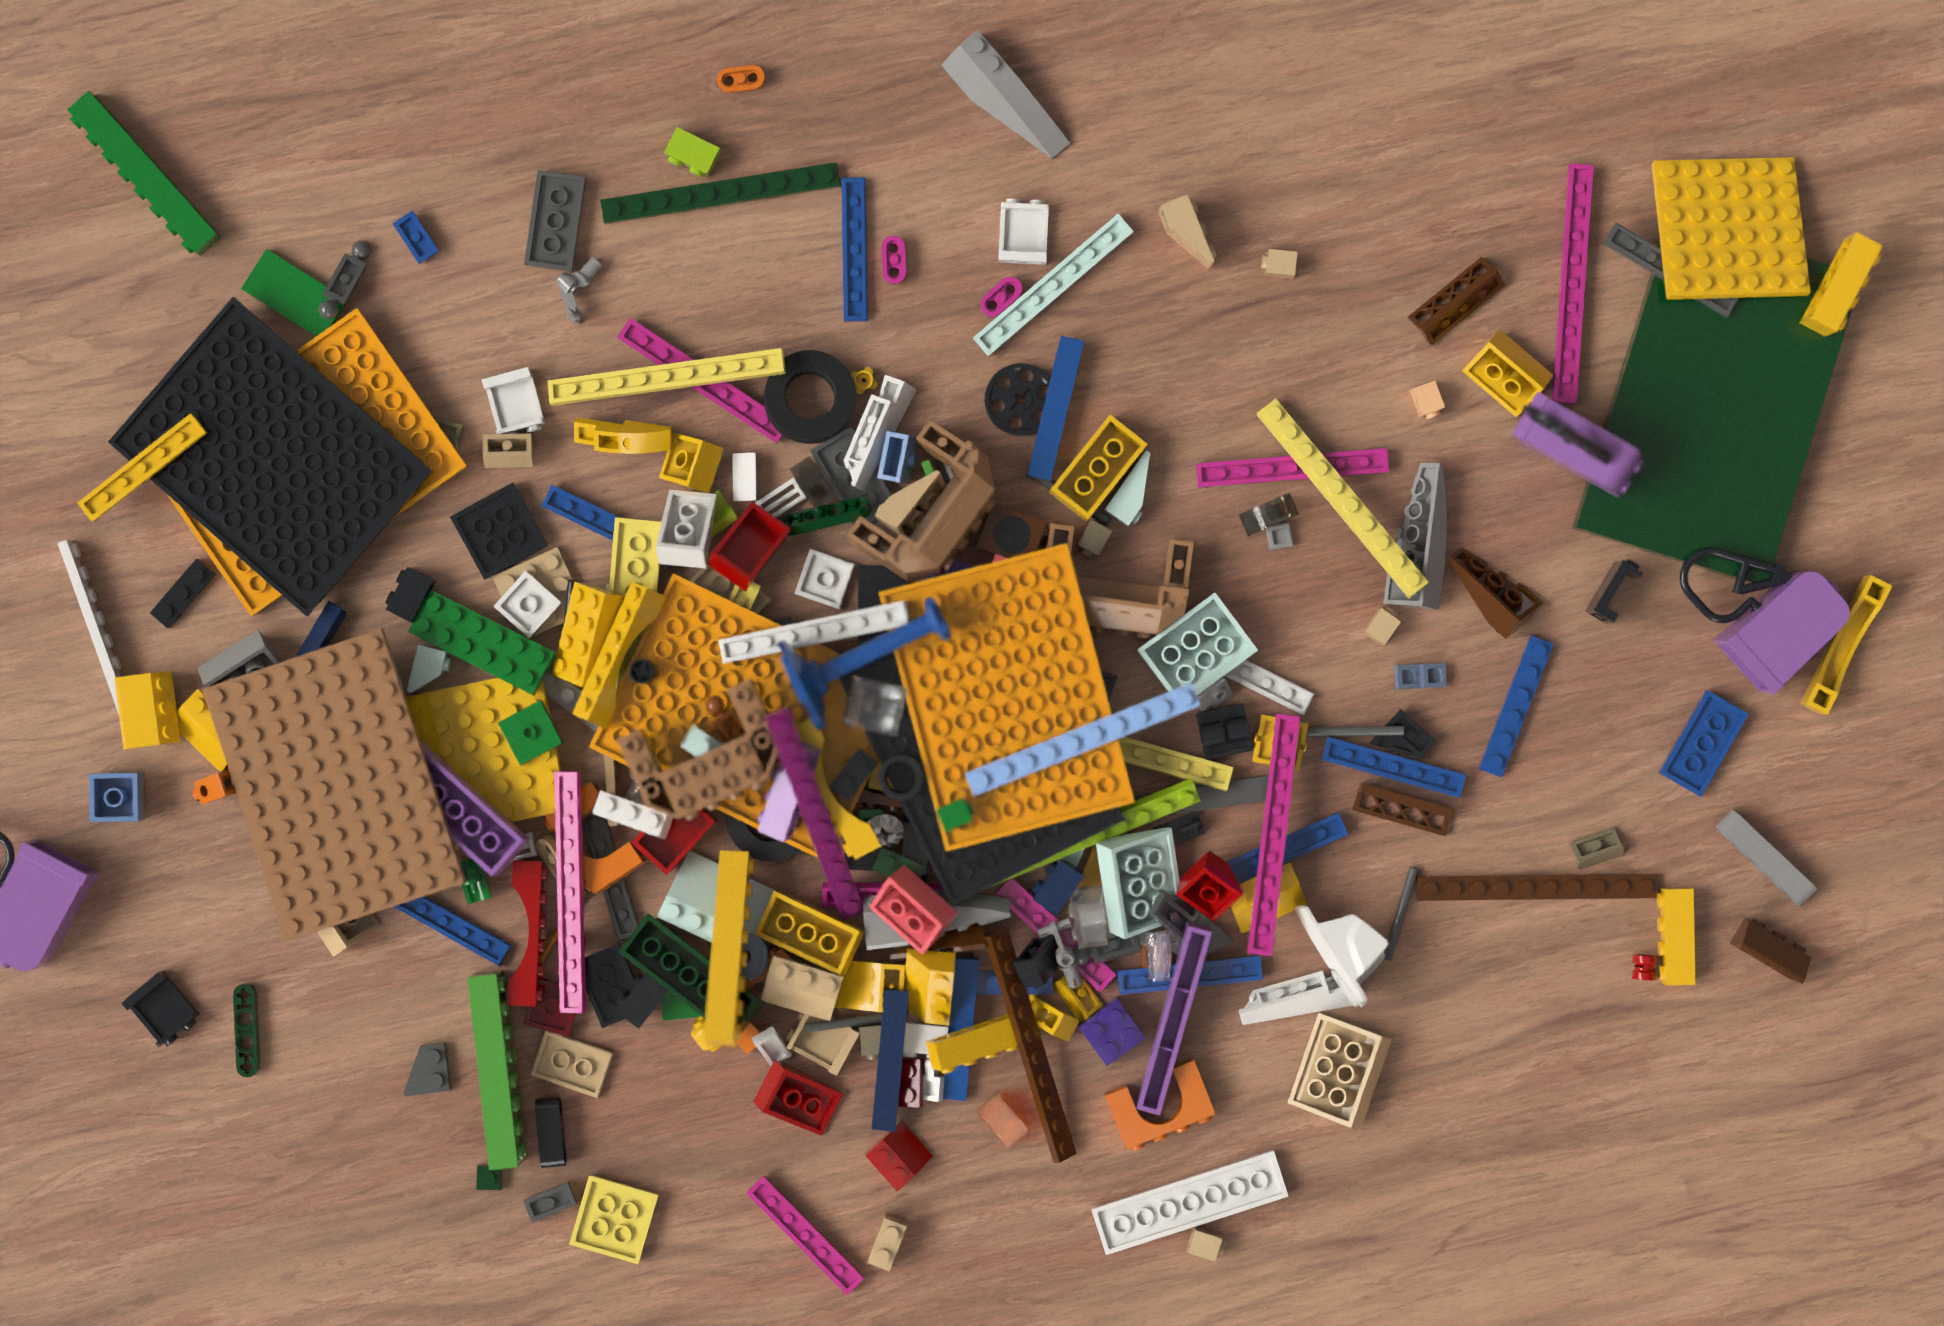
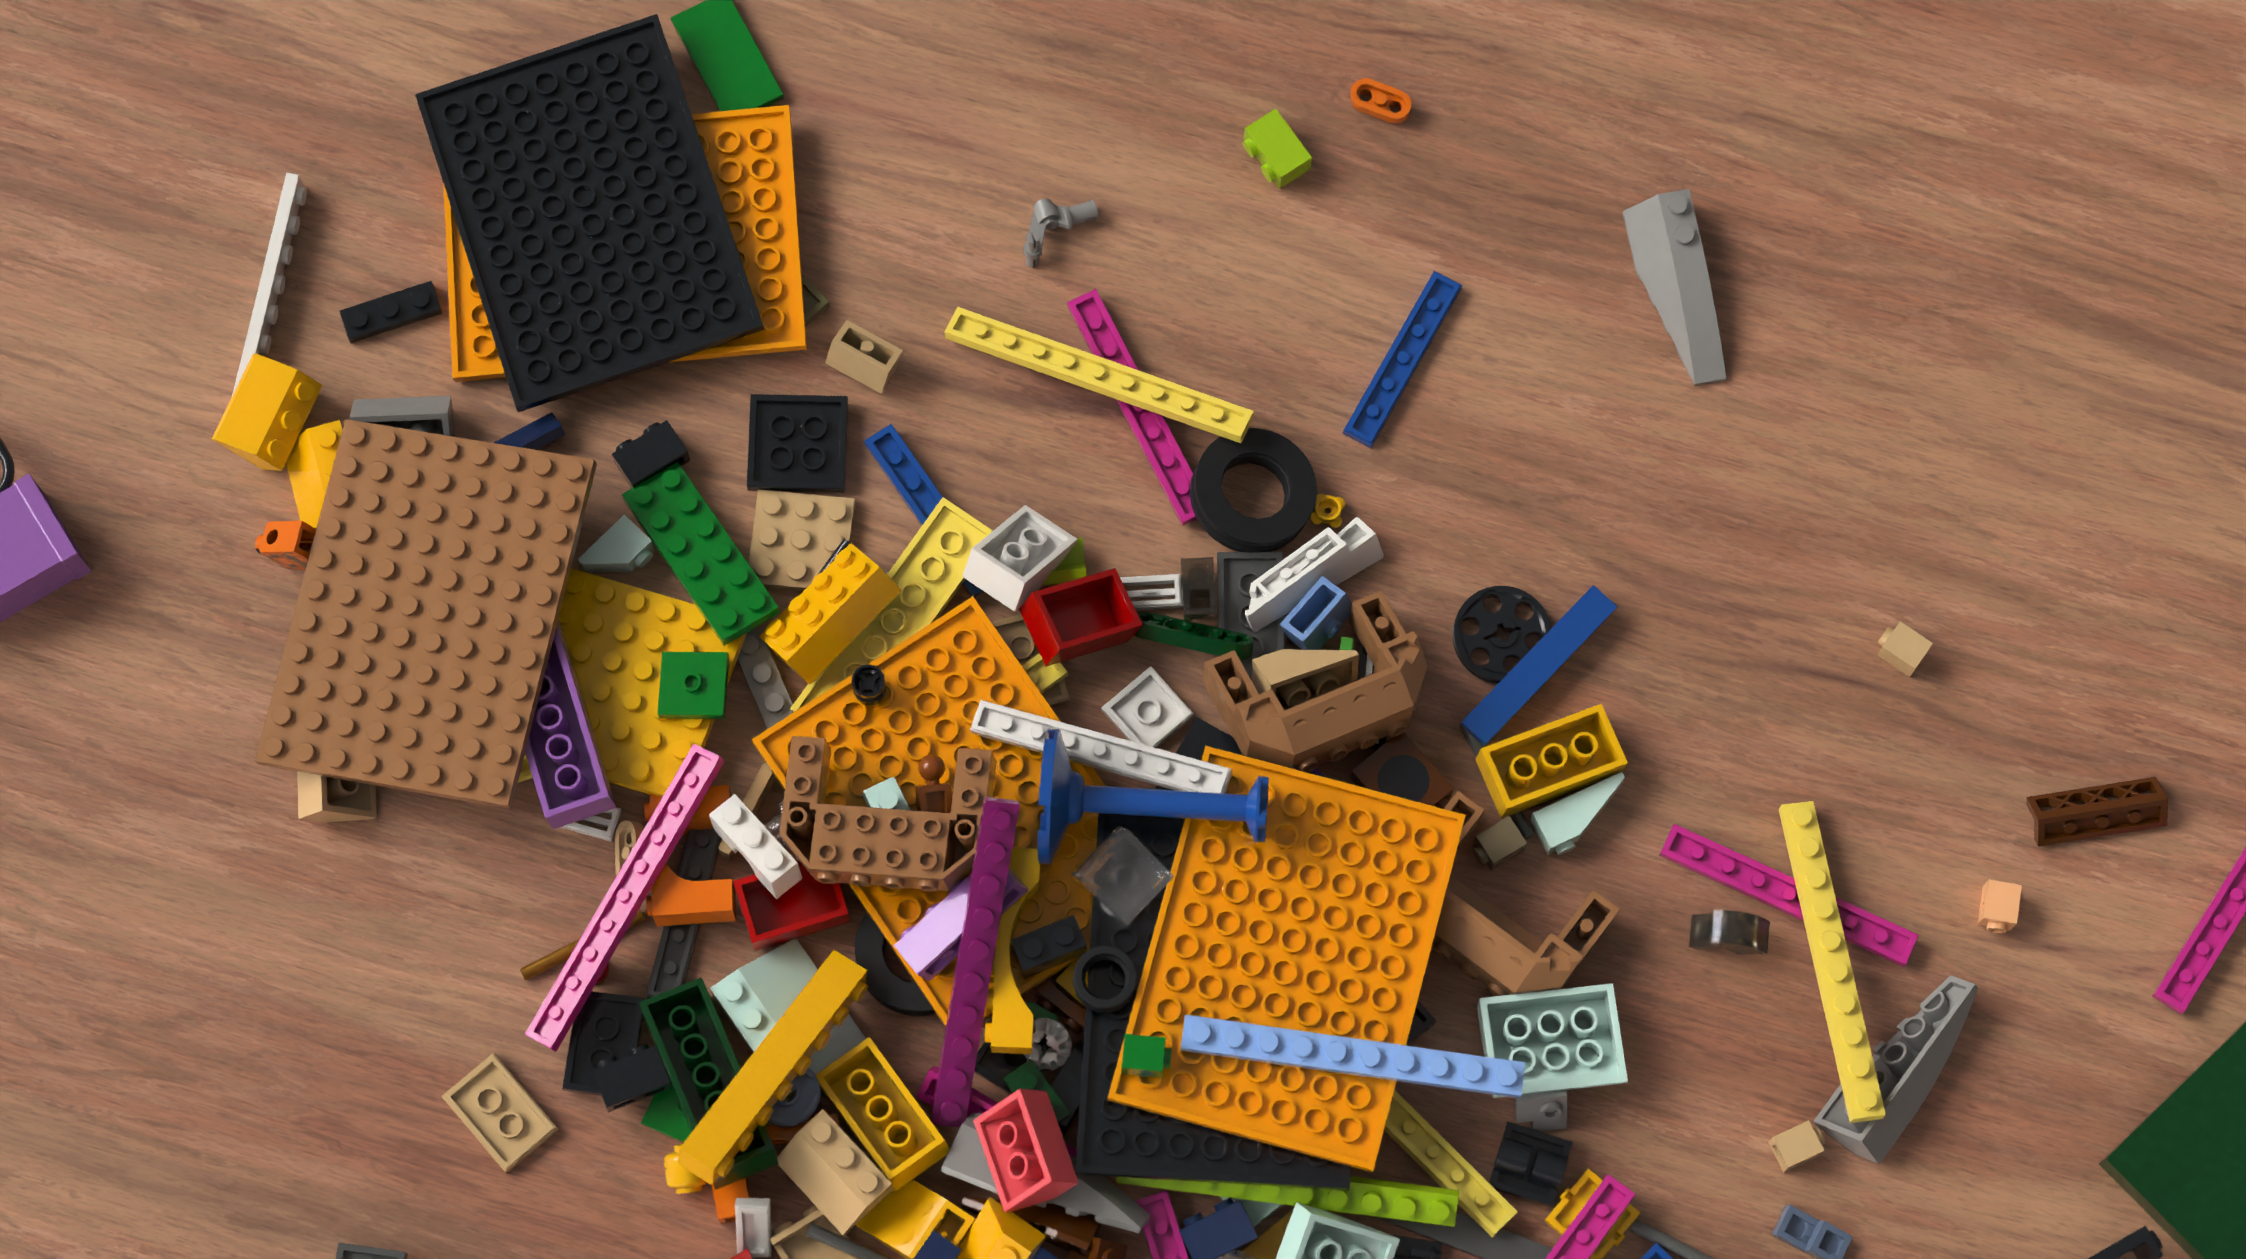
camera: 30 degrees right, 15 degrees down
yellow plate [77,413,207,522] -> none
medium blue brick [89,772,145,822] -> none
black panel [121,970,200,1047] -> none
dark green beam [233,983,260,1078] -> none
dark grey plate [319,241,371,319] -> none
blue plate [392,211,440,264] -> none
blue tile [393,896,512,967] -> none
dark grey wing [404,1042,451,1096] -> none
green hips [460,858,492,905] -> none
bright green brick [467,970,527,1170] -> none
dark green plate [476,1165,502,1190] -> none
white panel [482,367,546,434] -> none
white tile [494,571,562,638] -> none
red arch [507,861,548,1006] -> none
dark red plate [523,978,576,1037] -> none
dark grey plate [524,170,586,272] -> none
black beam [535,1097,567,1168] -> none
yellow arch [572,582,666,729] -> none
yellow slope [574,417,672,454] -> none
dark green plate [600,162,840,224] -> none
yellow slope [659,433,724,493] -> none
white slope [732,452,757,501] -> none
dark pink plate [881,236,906,285] -> none
light aqua plate [973,214,1134,357] -> none
dark pink plate [980,277,1022,317] -> none
white panel [998,199,1049,265] -> none
tan slope [1158,194,1216,268] -> none
white tile [1224,660,1314,715] -> none
light grey tile [1265,523,1294,551] -> none
reddish brown wedge [1447,548,1543,639] -> none
yellow slope [1462,329,1553,417] -> none
medium lavender piece [1512,392,1644,498] -> none

